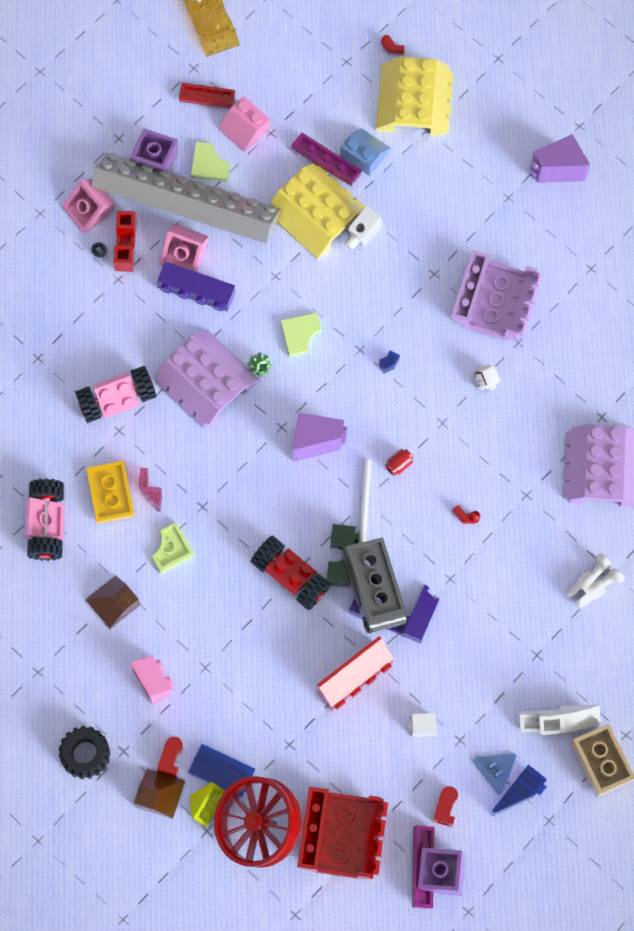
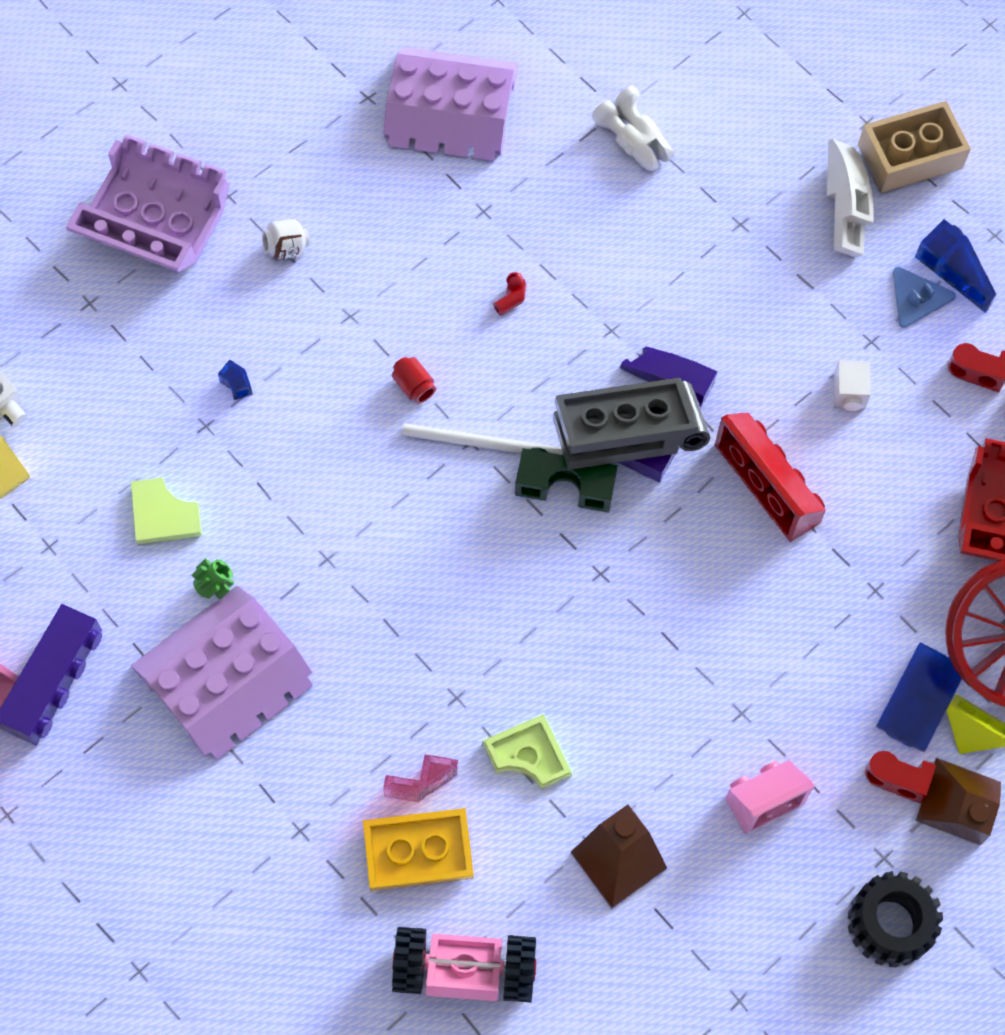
camera: 85 degrees left, 5 degrees down
plate [75,365,157,423] -> none
plate [250,535,331,610] -> none
medium lavender slope [292,413,347,461] -> none

